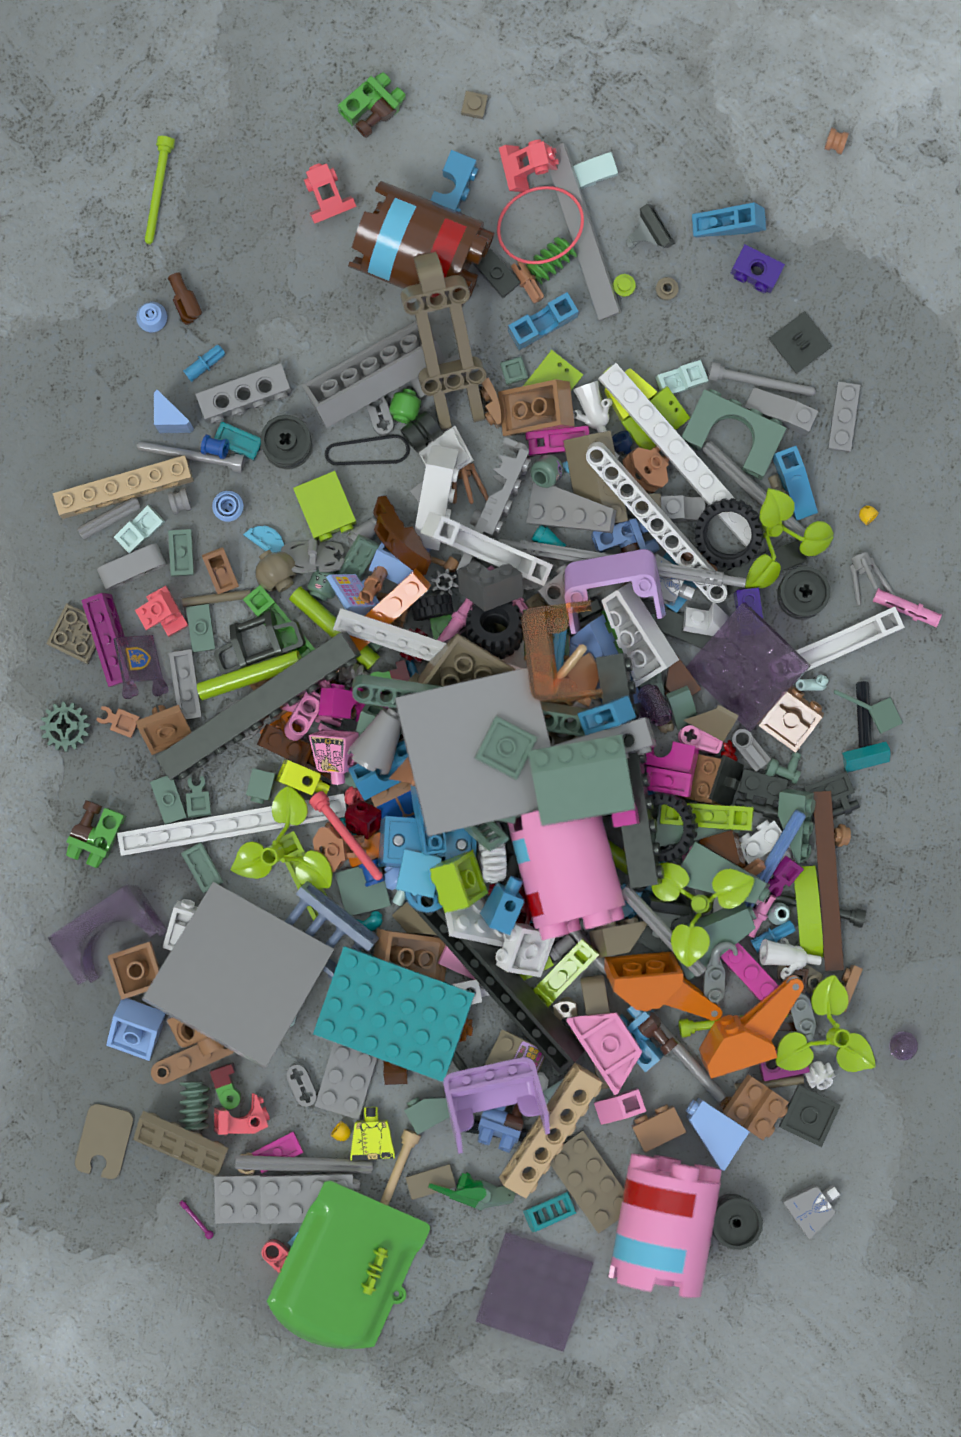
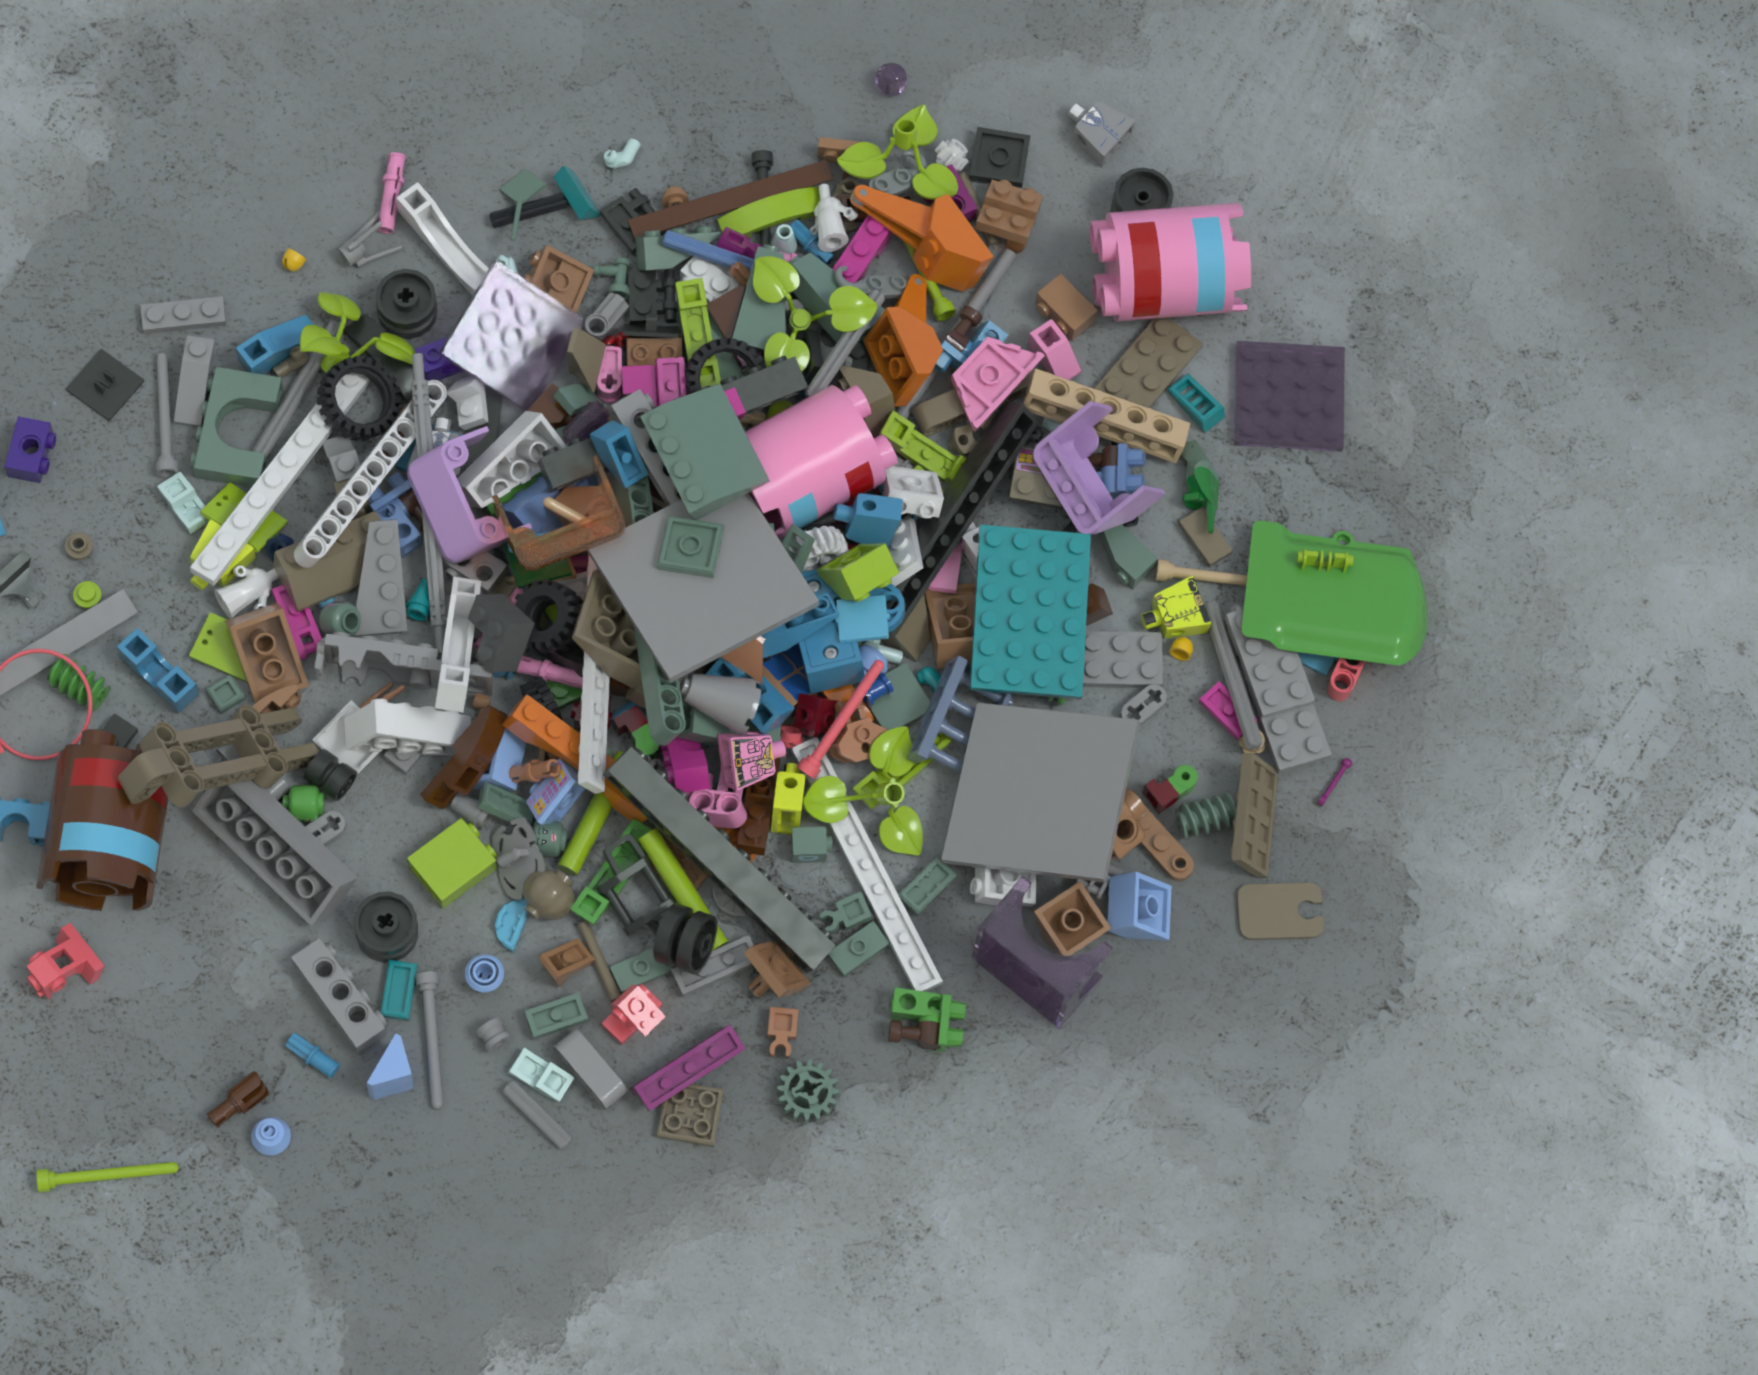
camera: 110 degrees left, 15 degrees down
tan brick [53,455,194,519] -> none
clear purple flag [113,635,168,699] -> none
blue bush [201,434,229,459] -> none
coral tile [214,1093,270,1135] -> none
black piece [325,435,410,465] -> none
light grey gear [430,569,458,596] -> none
nougat axle [511,261,544,303] -> none
nougat hinge [623,446,669,493] -> none
light blue slope [686,1097,749,1171] -> none
none -> light aqua arm [603,138,641,169]
none -> pearl dark grey wheel [653,903,717,975]

